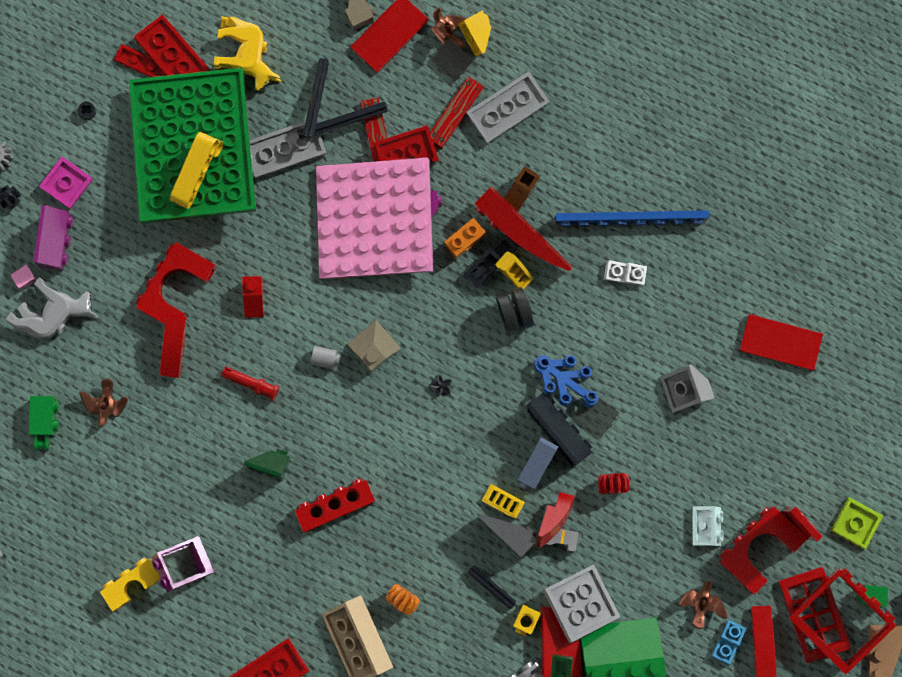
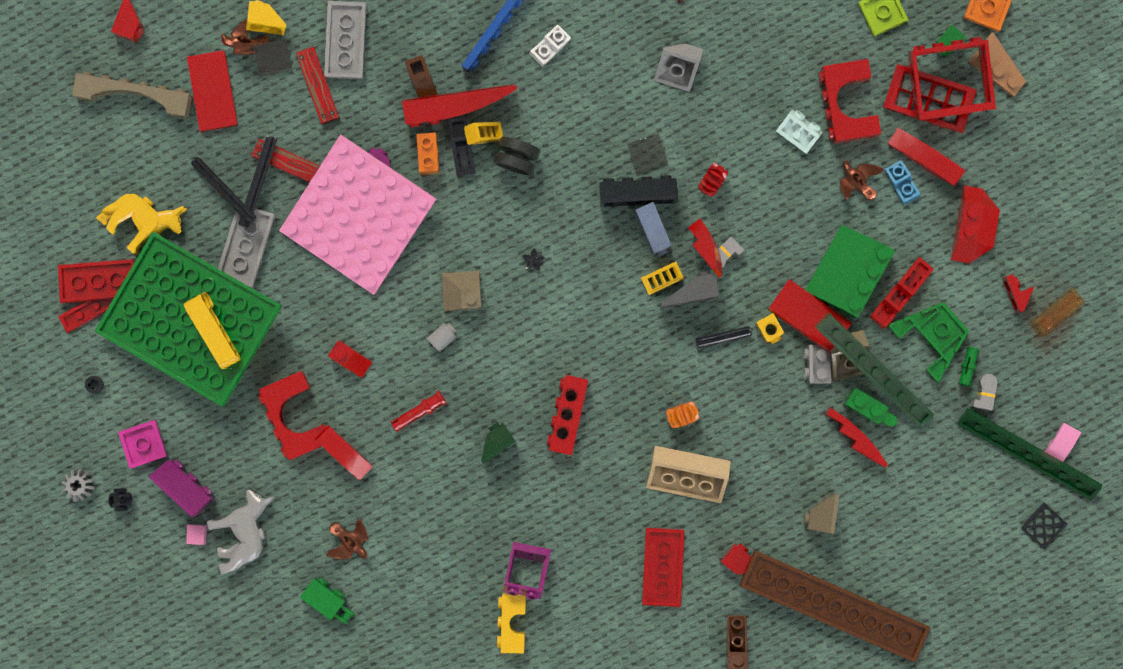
camera: 50 degrees left, 5 degrees up
red wing [373,125,439,161] -> none
blue plant [534,355,598,408] -> none
light grey plate [543,564,620,643] -> none
red tile [782,506,822,542] -> none

